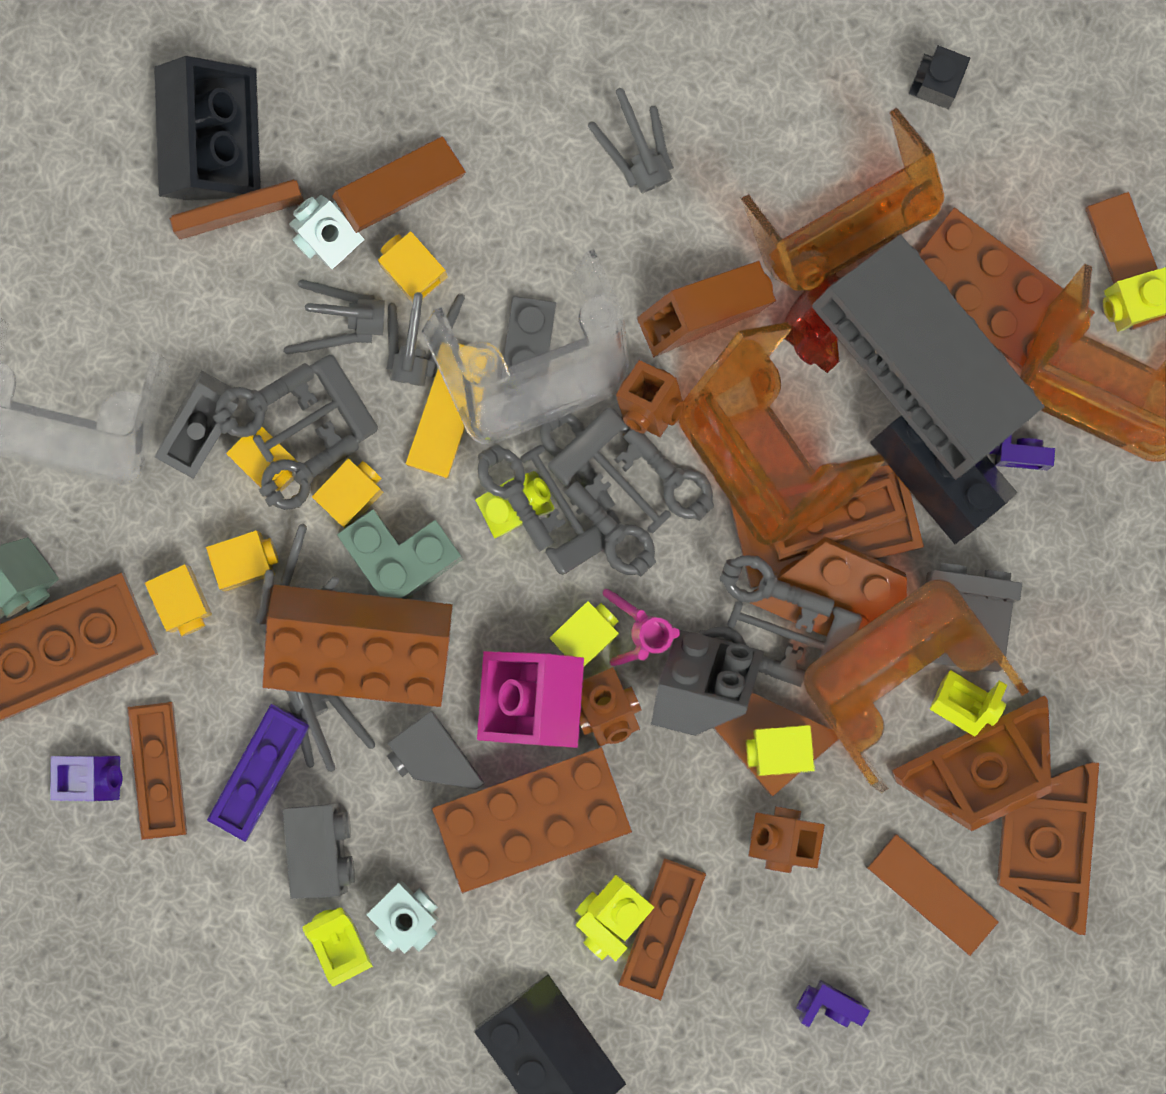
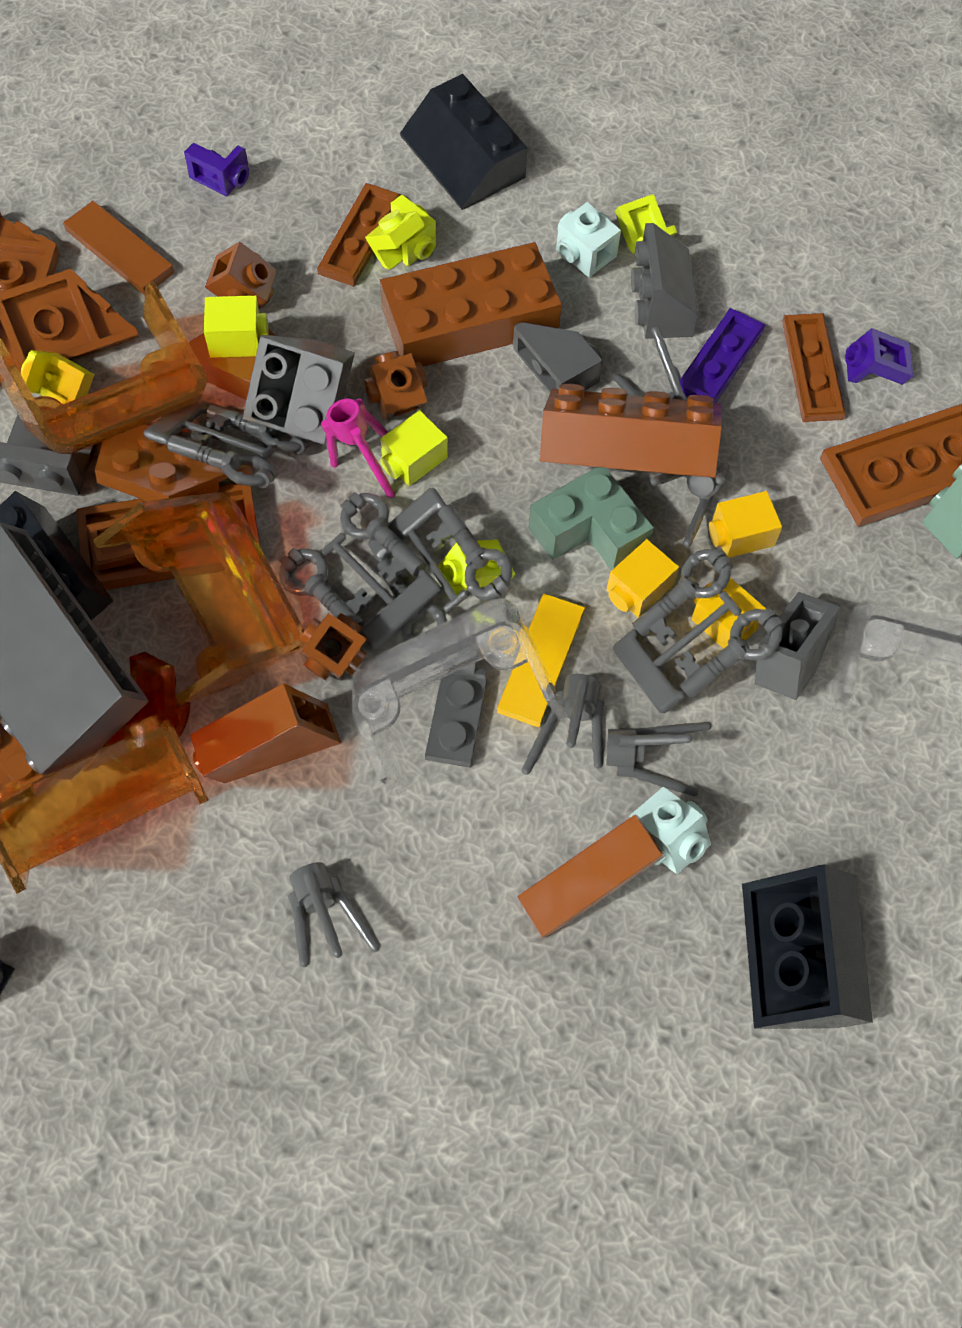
camera: 175 degrees right, 20 degrees down
yellow brick [145,564,212,637] -> none
dark orange tile [170,179,305,240] -> none
yellow brick [378,231,448,303] -> none
dark pink brick [477,651,584,748] -> none

